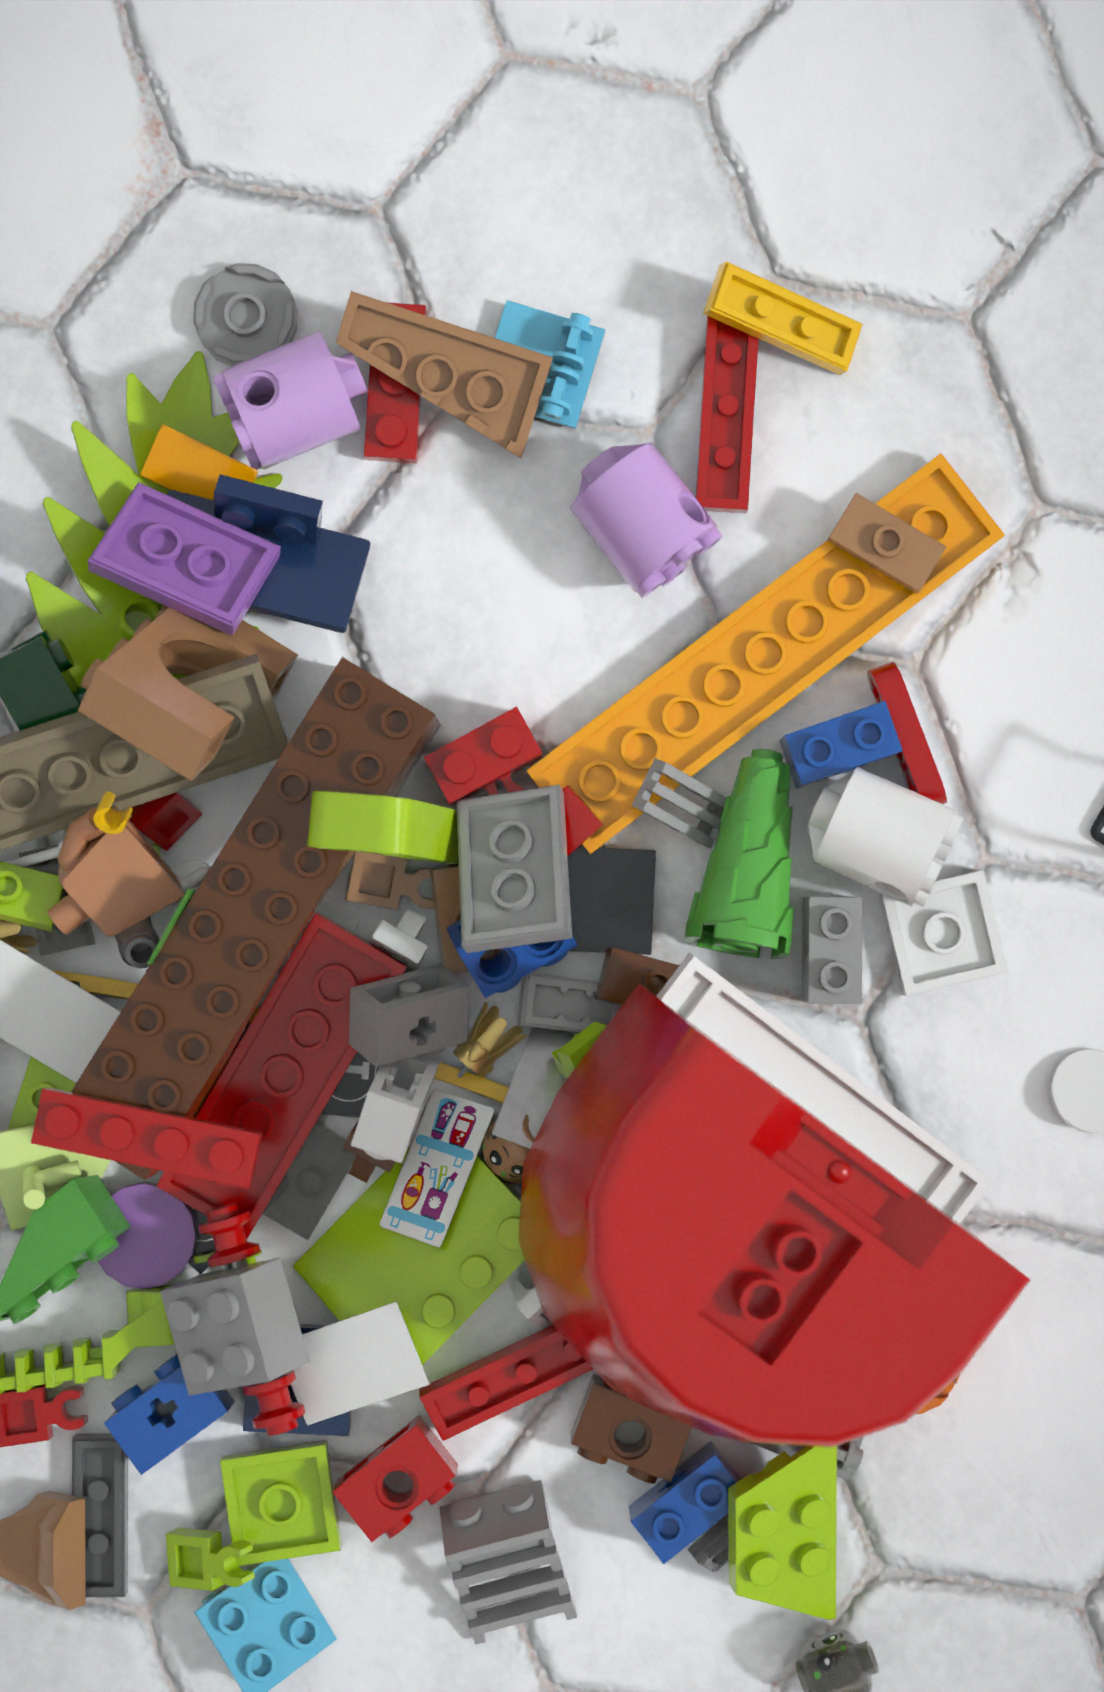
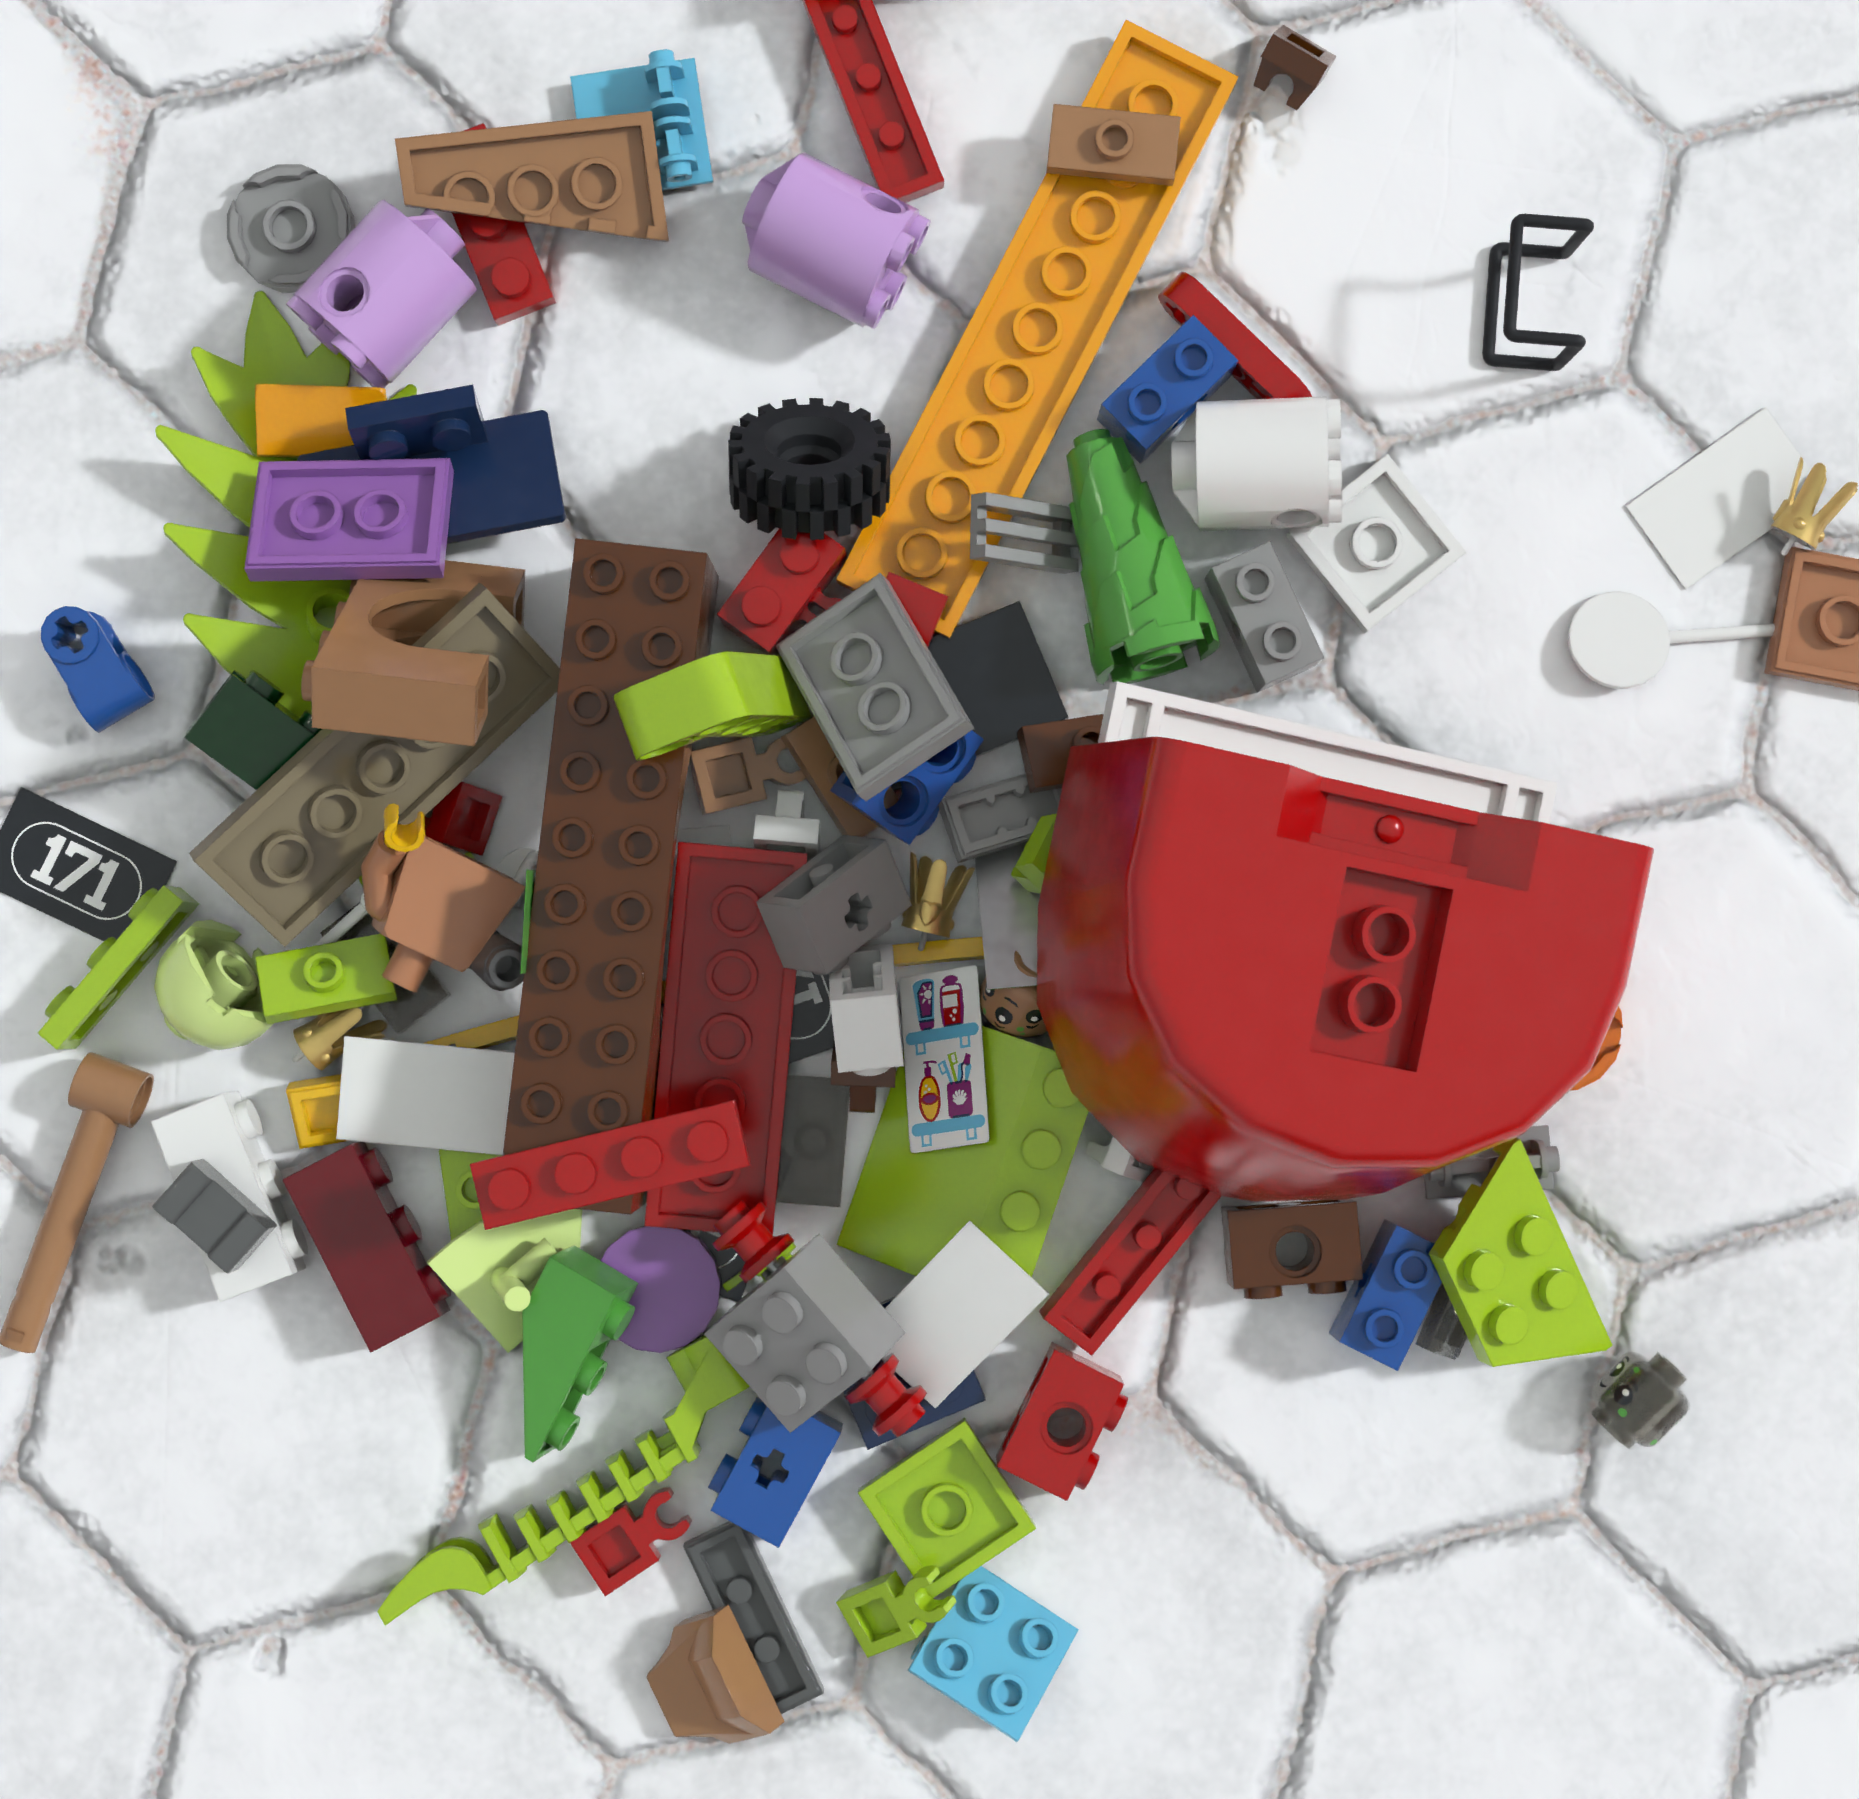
camera: 30 degrees left, 0 degrees up
light grey plate [440,1480,577,1645] -> none
none -> black tyre [728,398,891,540]
none -> reddish brown tile [1254,25,1337,111]

